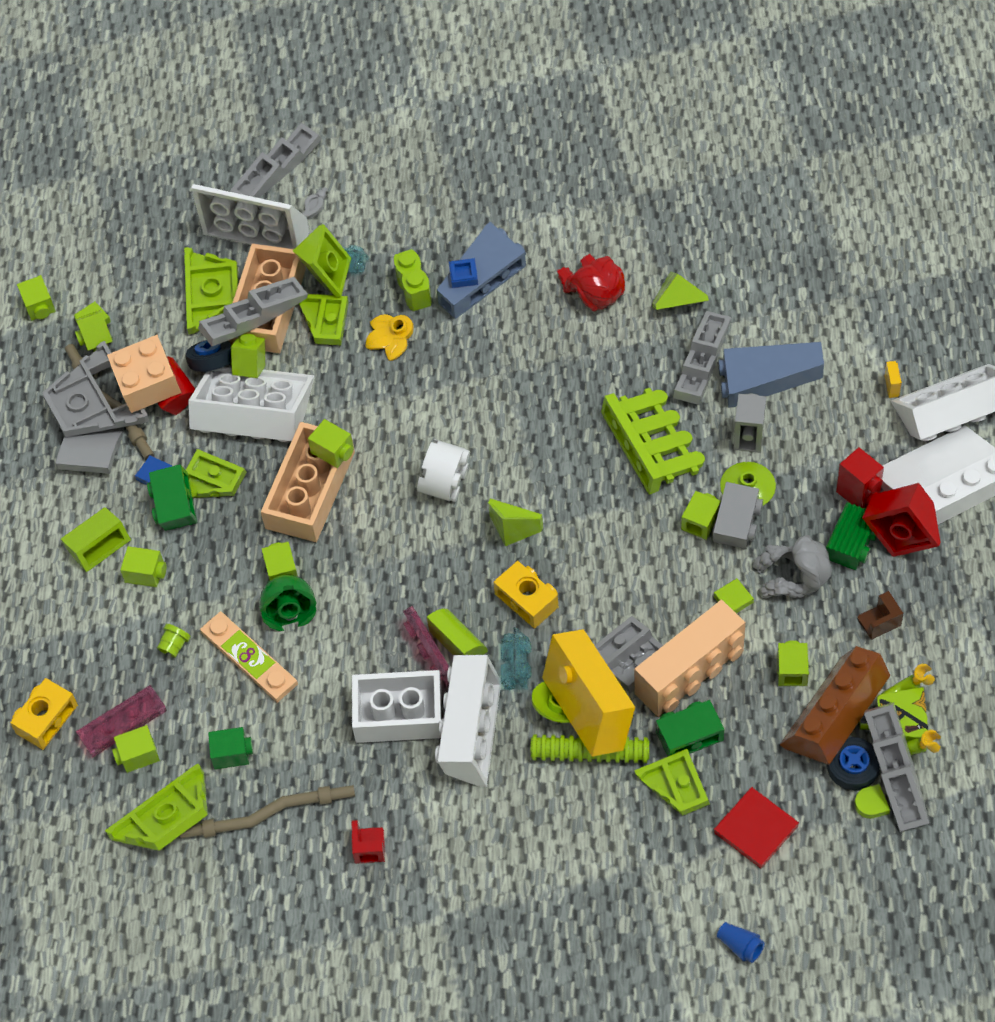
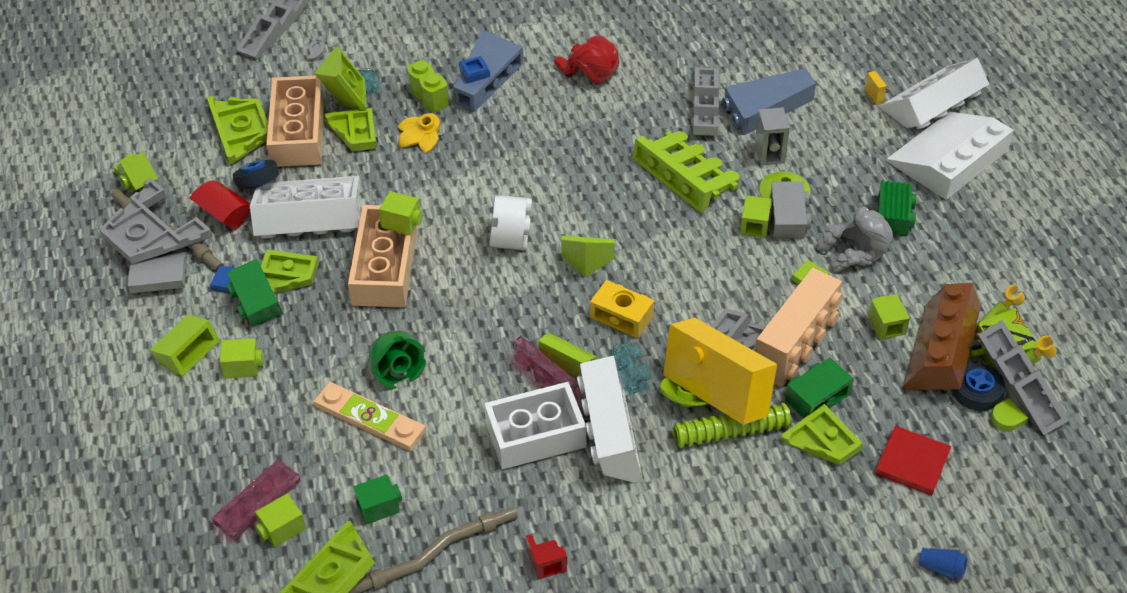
camera: 20 degrees left, 10 degrees down
yellow brick [10,678,78,750] -> none
lime brick [17,275,56,321] -> none
light nougat brick [107,335,181,413] -> none
lime piece [157,623,191,658] -> none
white slope [191,184,309,249] -> none
light grey slope [198,277,308,346] -> none
lime brick [231,334,265,378] -> none
lime brick [261,541,298,581] -> none
lime slope [652,271,709,310] -> none
red brick [836,447,884,508] -> none
reddish brown panel [858,591,904,640] -> none
red slope [862,483,941,557] -> none

